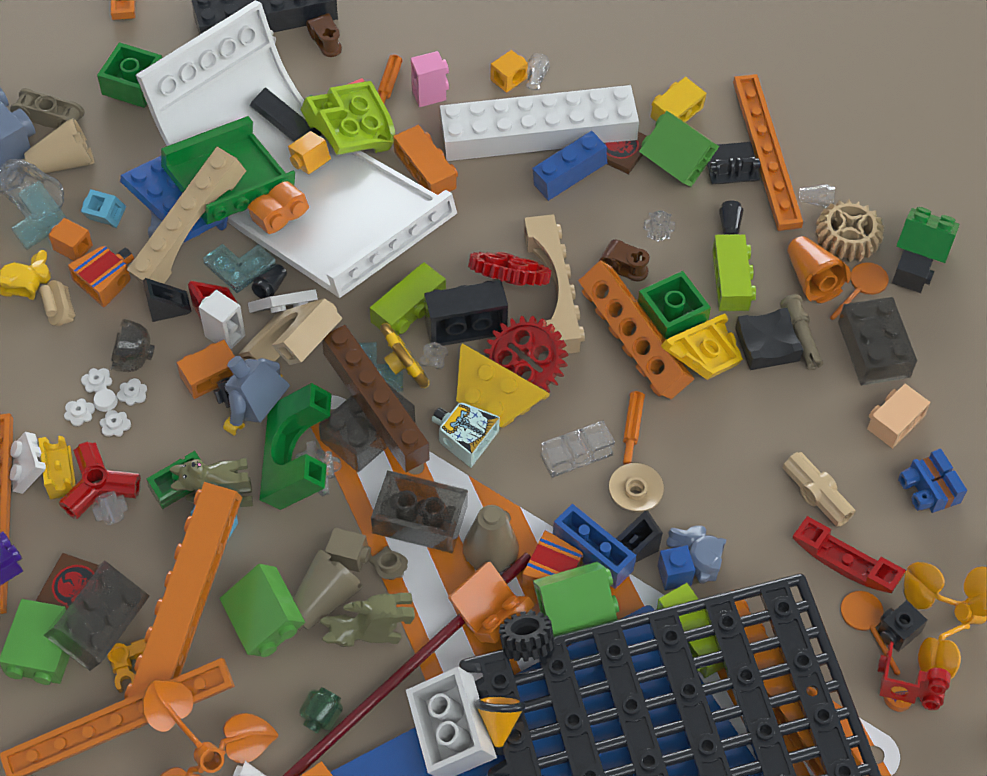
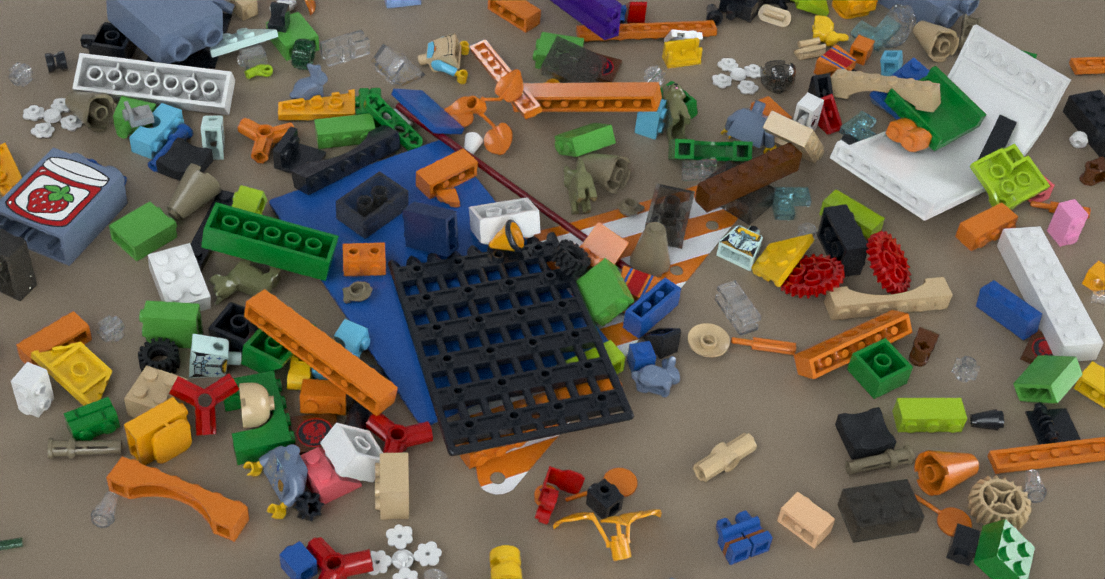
camera: 85 degrees right, 10 degrees down
red piece [59,441,141,519] -> none
white wing [248,289,318,313] -> none
light orange brick [288,131,331,175] -> none
clear green head [299,687,343,733] -> none
dark tan brick [325,527,371,572] -> none
piece [380,323,430,388] -> none
yellow wing [661,313,743,380] -> none
red slope [793,516,906,593] -> none

